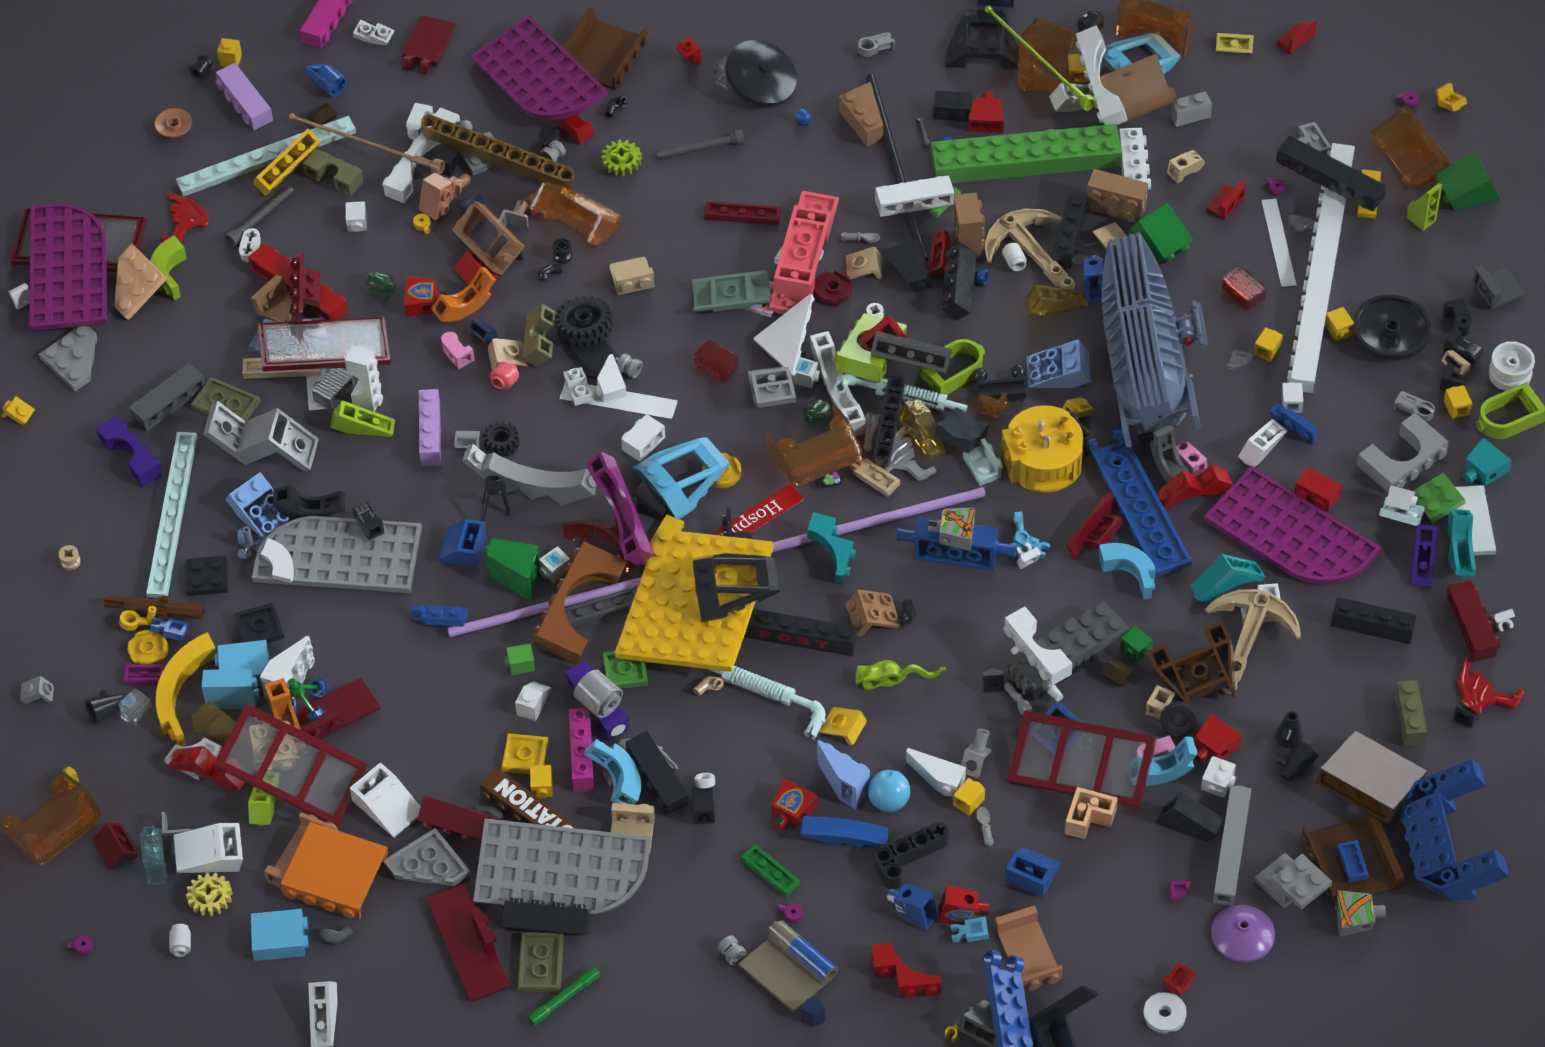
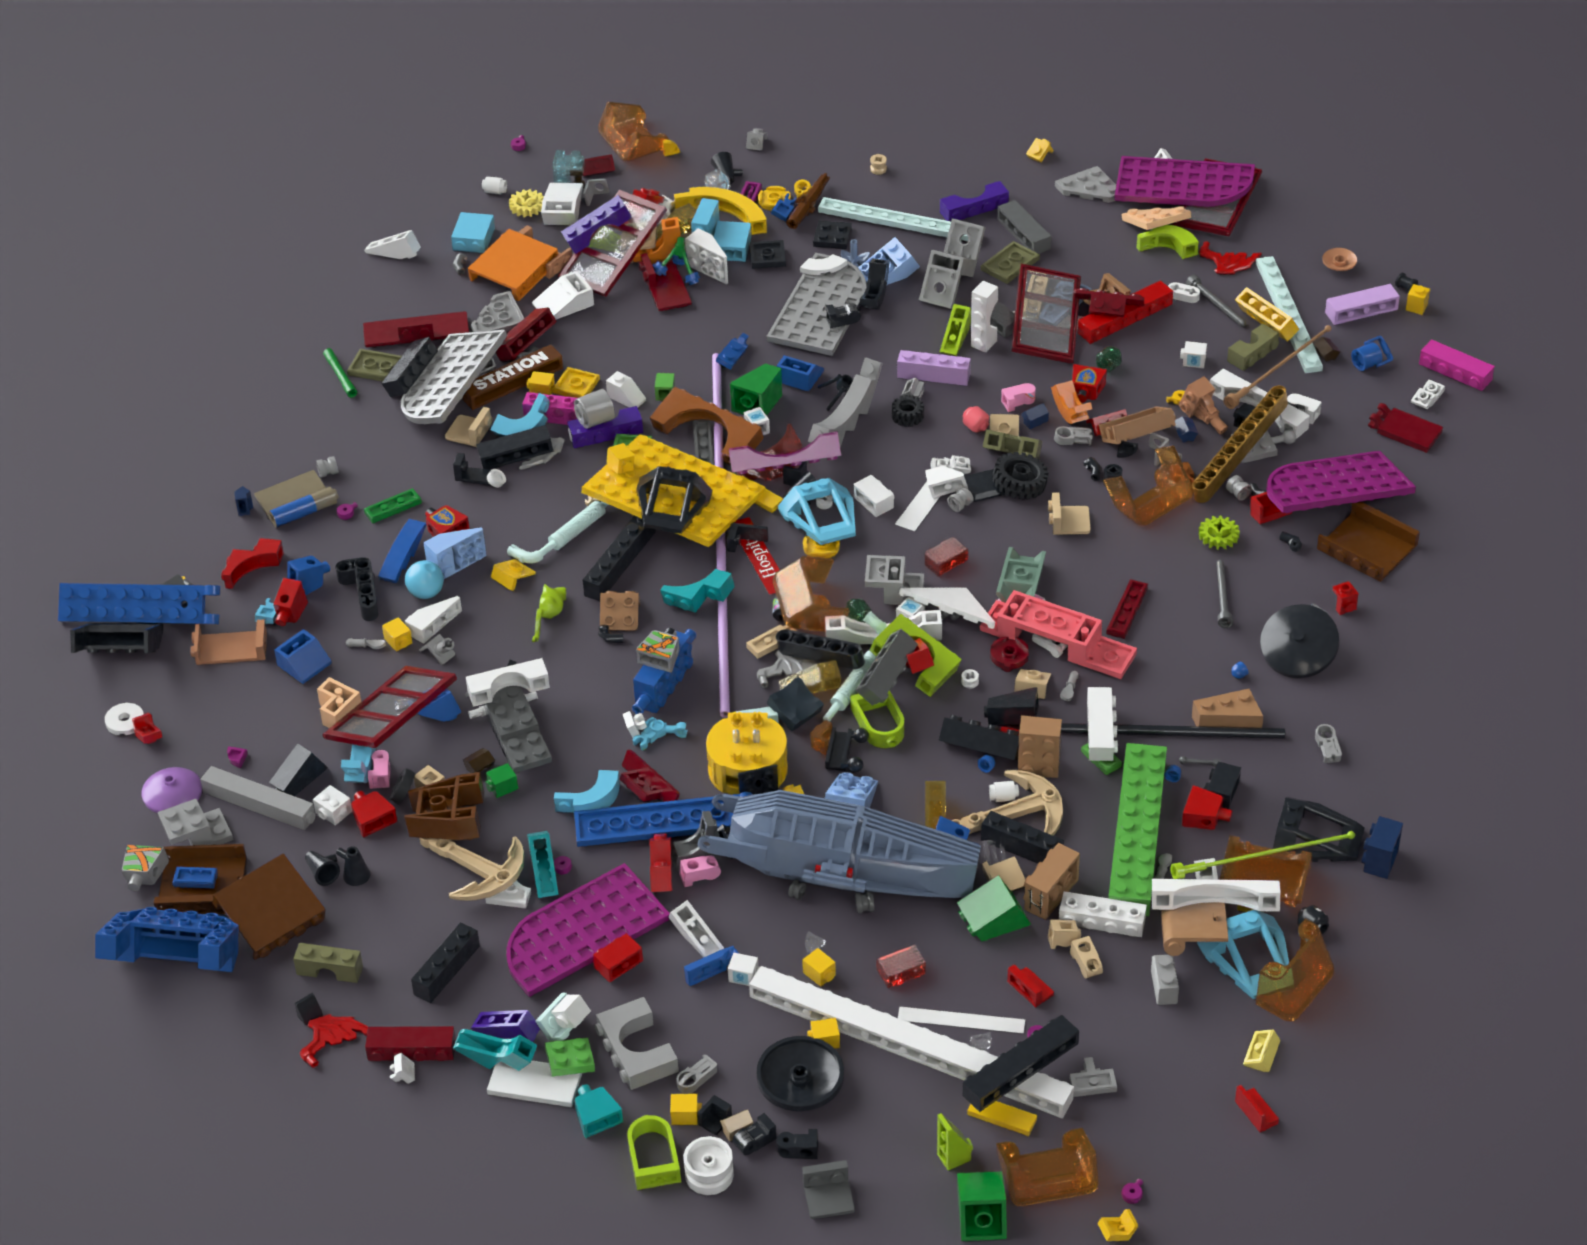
camera: 105 degrees right, 10 degrees down
none -> dark purple arch [561,195,632,254]
none -> yellow brick [607,443,635,474]
none -> tan brick [1048,920,1081,949]
none -> light grey piece [1054,426,1093,446]

